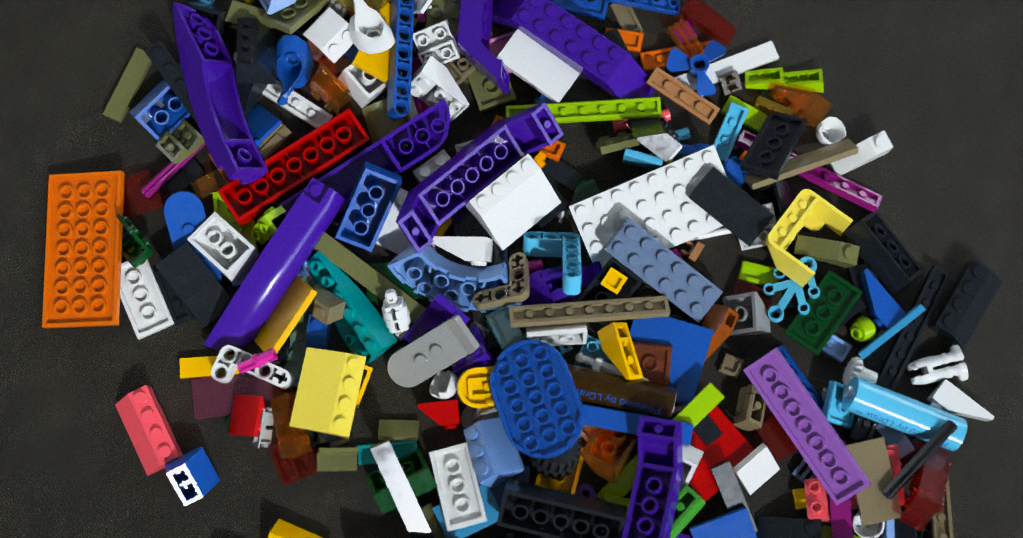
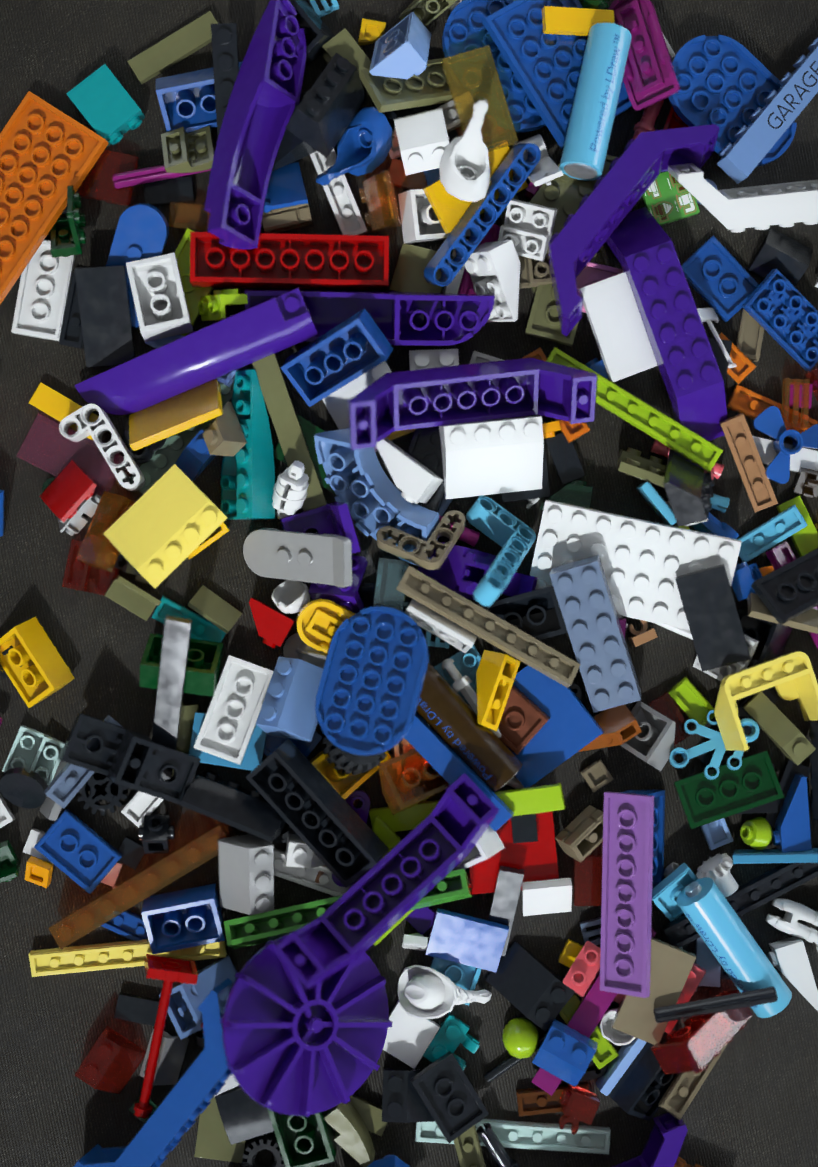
camera: 35 degrees right, 10 degrees up
dark pink axle [237,348,278,373] -> none
yellow tile [601,267,628,295] -> none
none -> teal panel [66,64,145,147]
none -> white piece [697,307,737,368]

